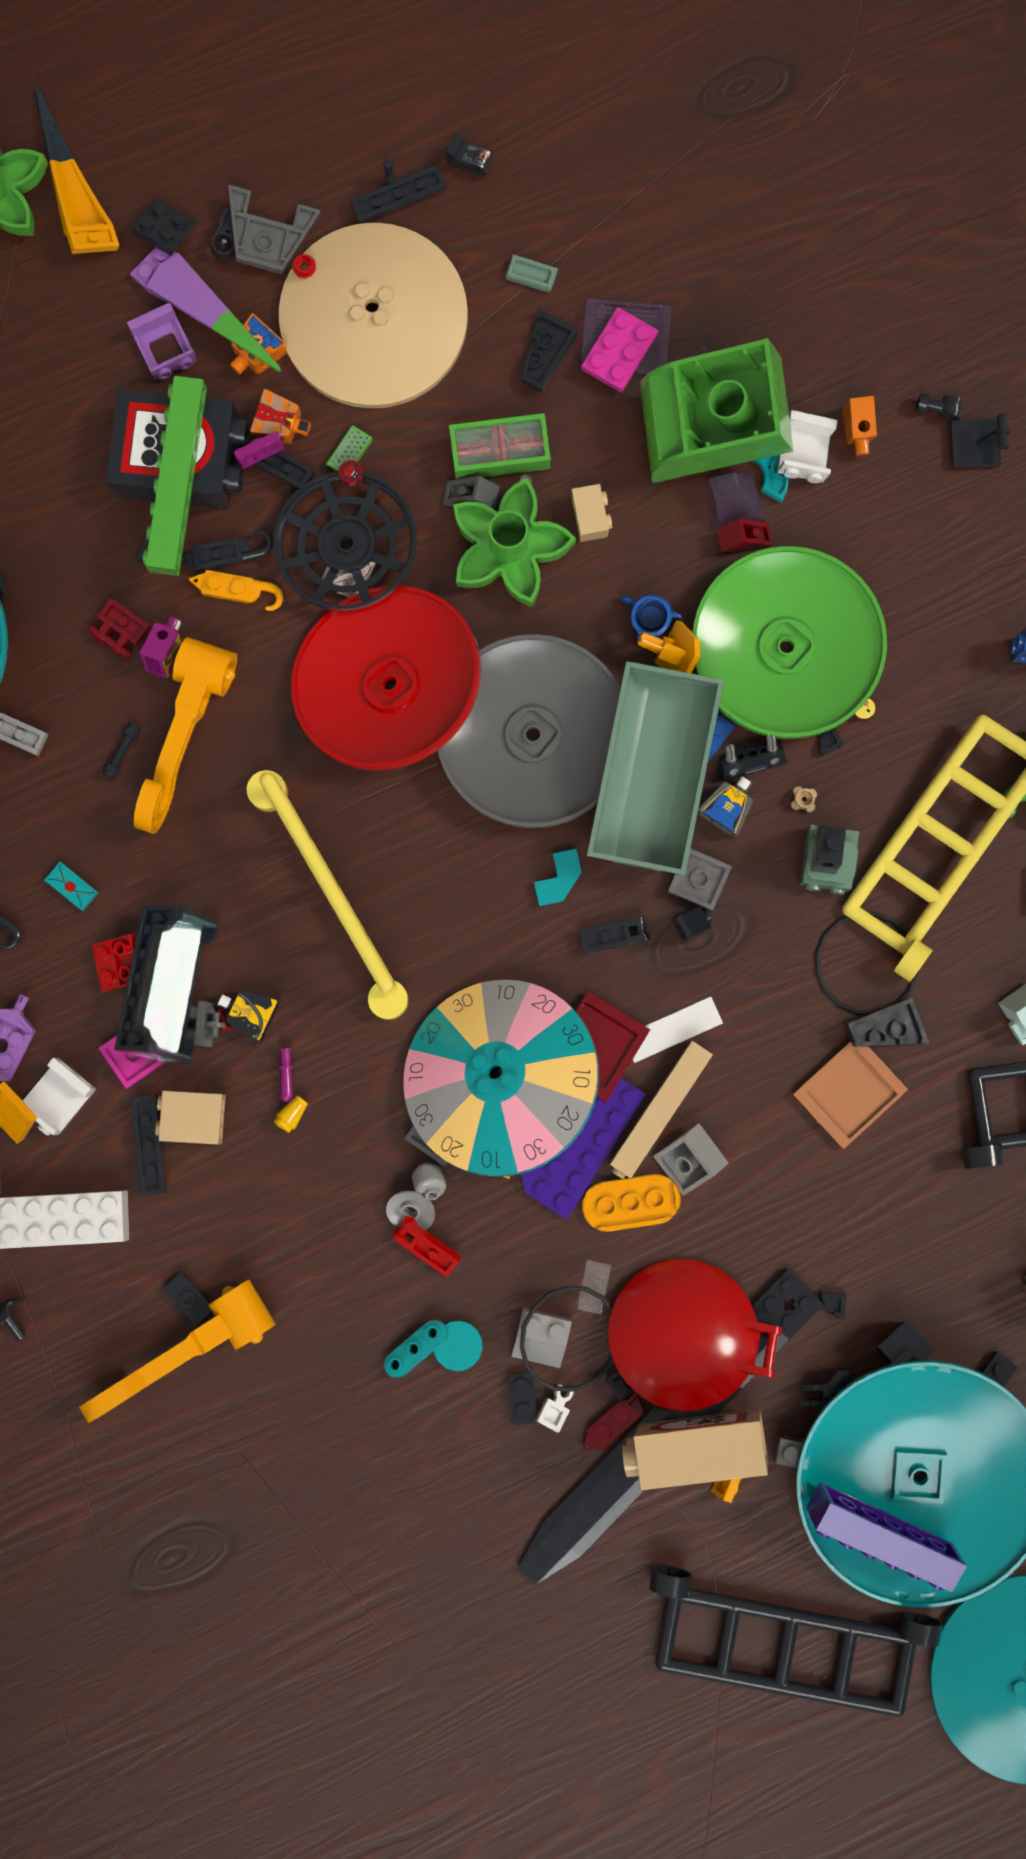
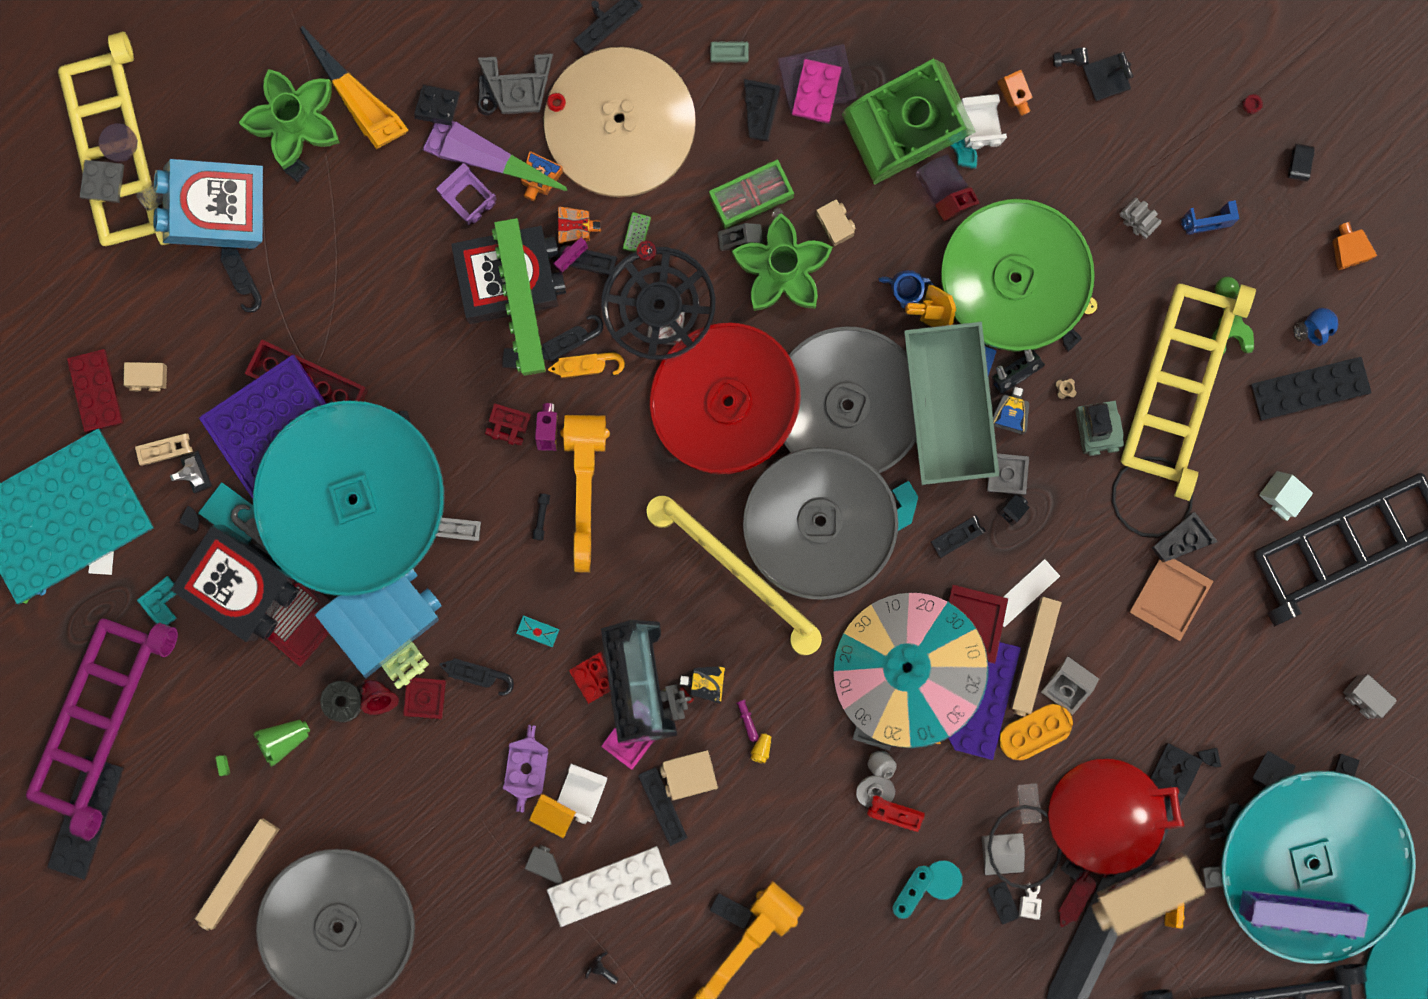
camera: 25 degrees left, 0 degrees up
none -> dark grey dish [743,447,898,600]
none -> light grey gear [1120,198,1161,239]

